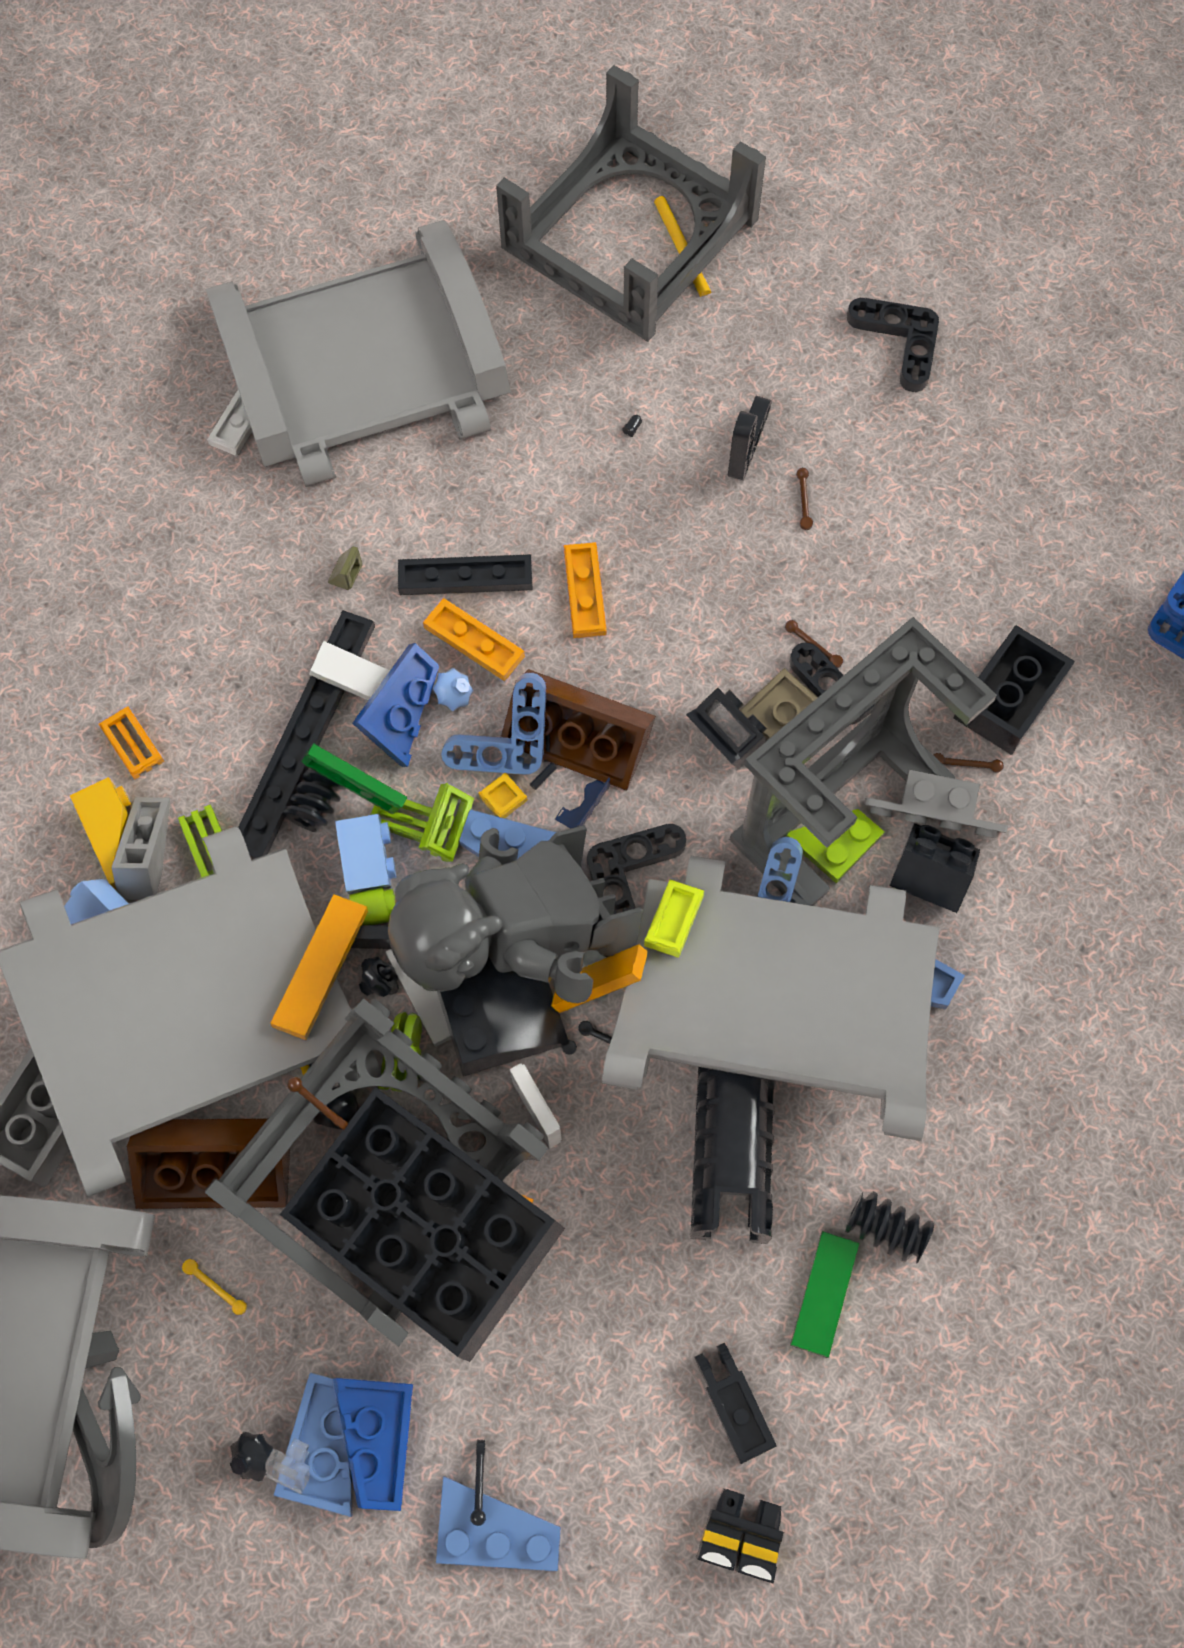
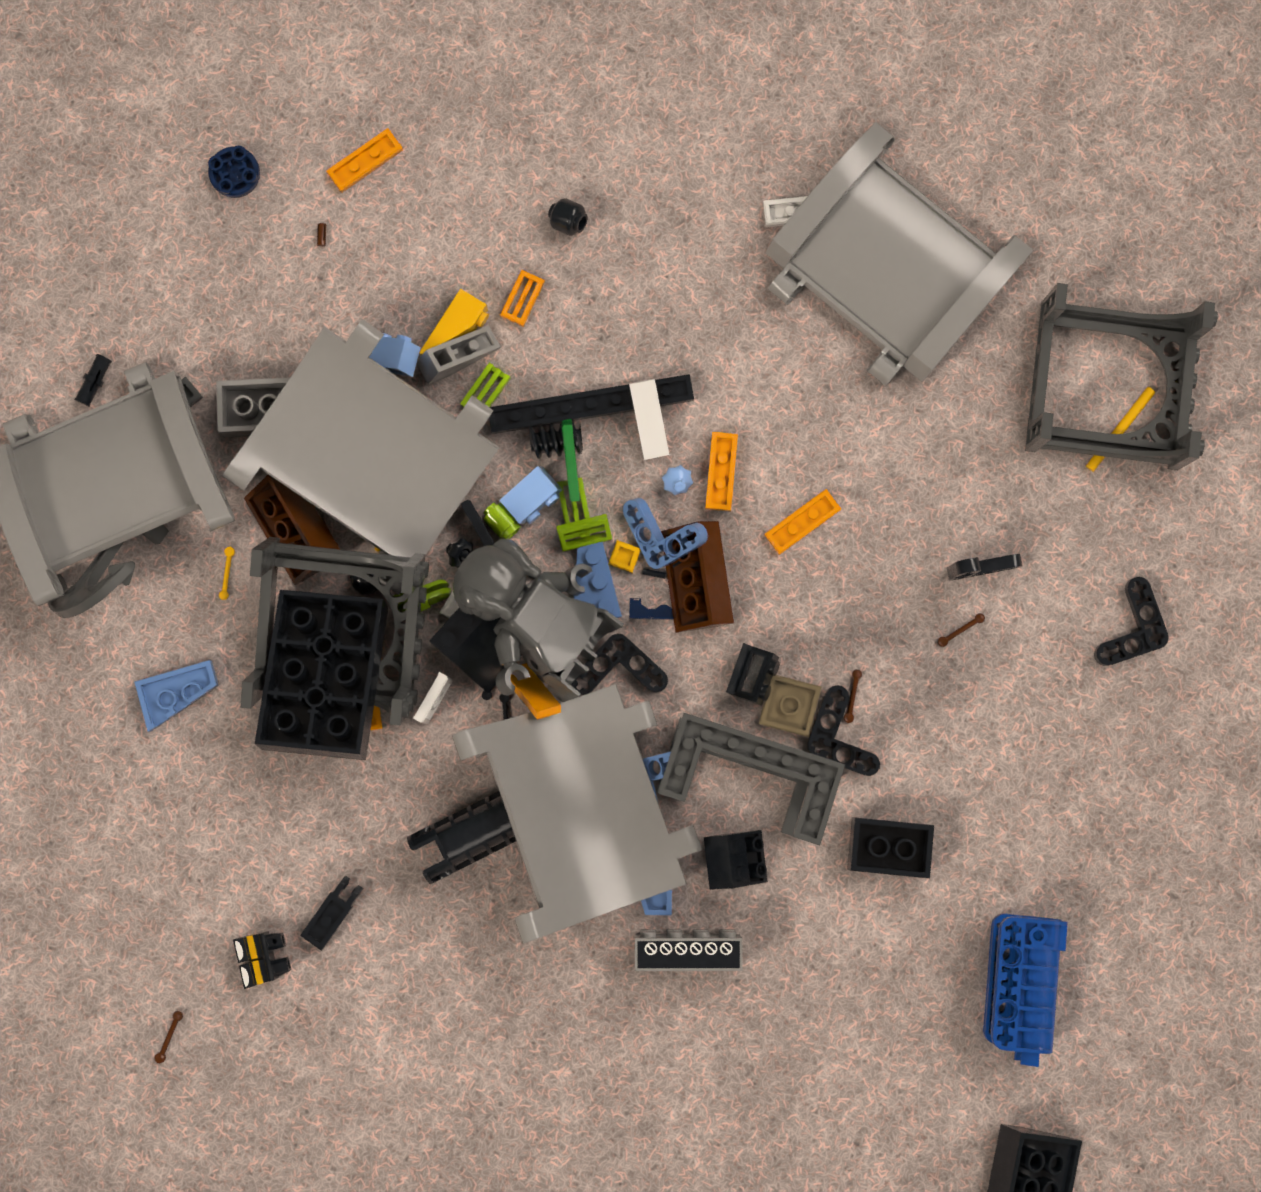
camera: 60 degrees right, 15 degrees up
black piece [230,1431,274,1482] -> none
clear tile [266,1438,310,1494] -> none
light orange tile [270,894,368,1040] -> none
reddish brown hinge [287,1077,348,1130] -> none
olive slope [328,546,363,590] -> none
blue wing [333,1378,413,1511] -> none
blue wing [352,643,440,767] -> none
black plate [398,554,533,595] -> none
medium blue wing [436,1476,561,1571] -> none
black hinge [470,1439,486,1526] -> none
black piece [622,414,642,437] -> none
neon yellow tile [644,879,704,958] -> none
lime wing [786,809,885,883] -> none
green tile [790,1231,860,1358] -> none
black piece [845,1191,934,1264] -> none
light grey bracket [864,770,1008,838] -> none
reddish brown hinge [933,753,1004,773] -> none
none -> black head [548,198,588,236]
none -> brick [635,929,742,971]

